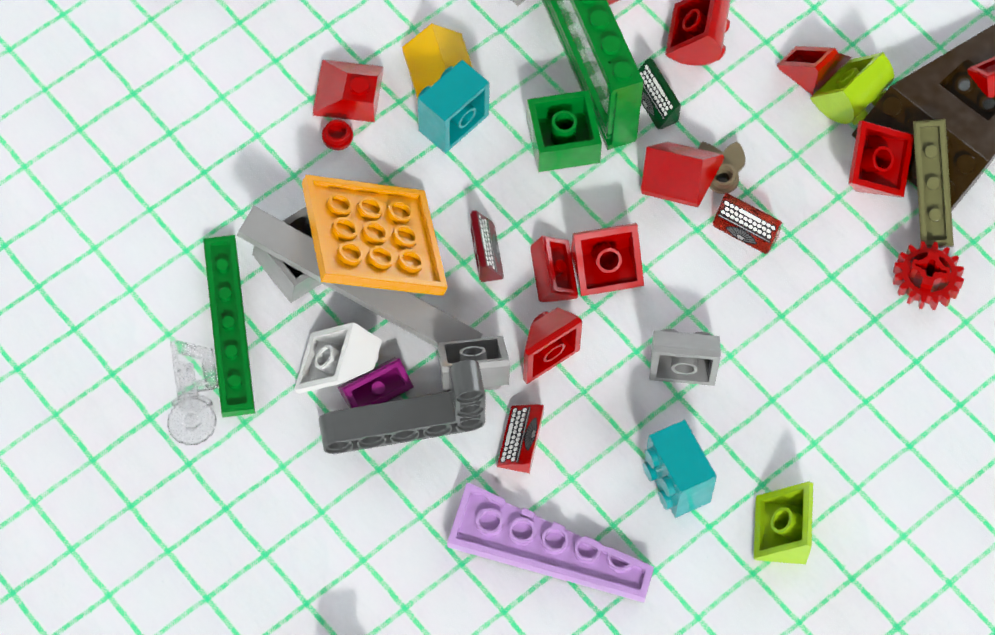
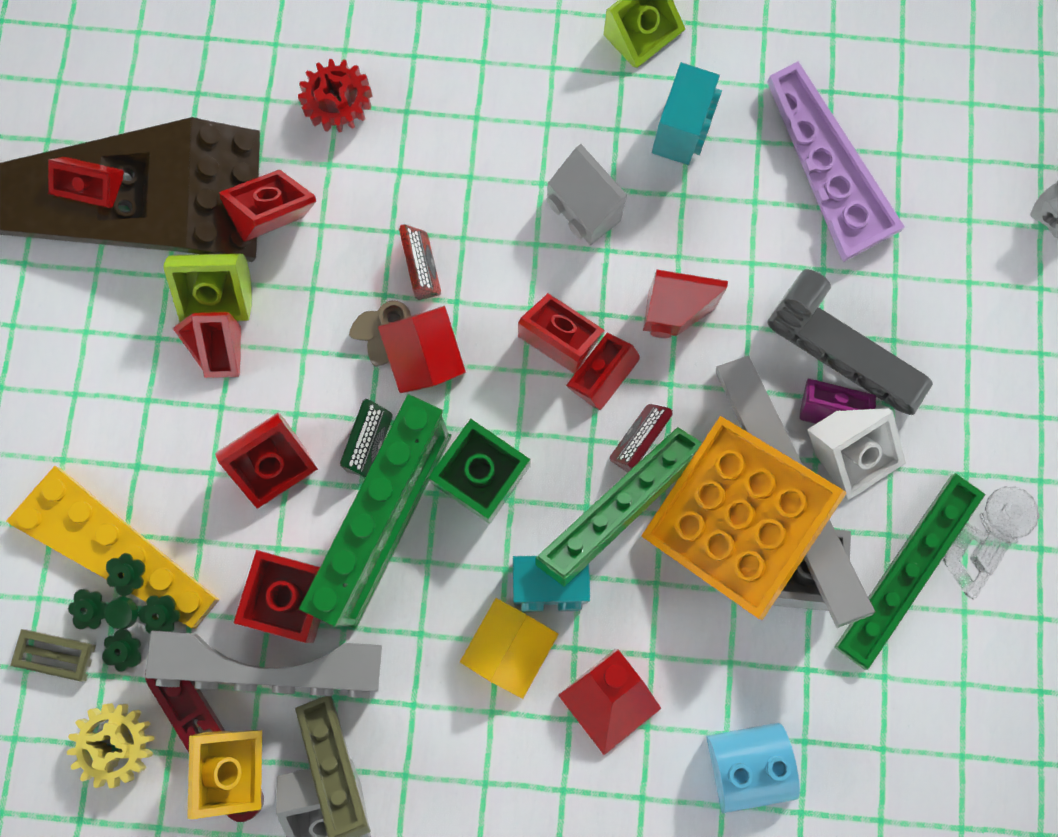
camera: 135 degrees left, 15 degrees up
red plate [322,119,353,150] -> none
light grey slope [437,336,510,392] -> none
slope [497,404,544,474] -> none
olive tile [913,119,954,248] -> none
none -> green tile [535,427,702,587]
none -> medium azure brick [706,723,800,813]

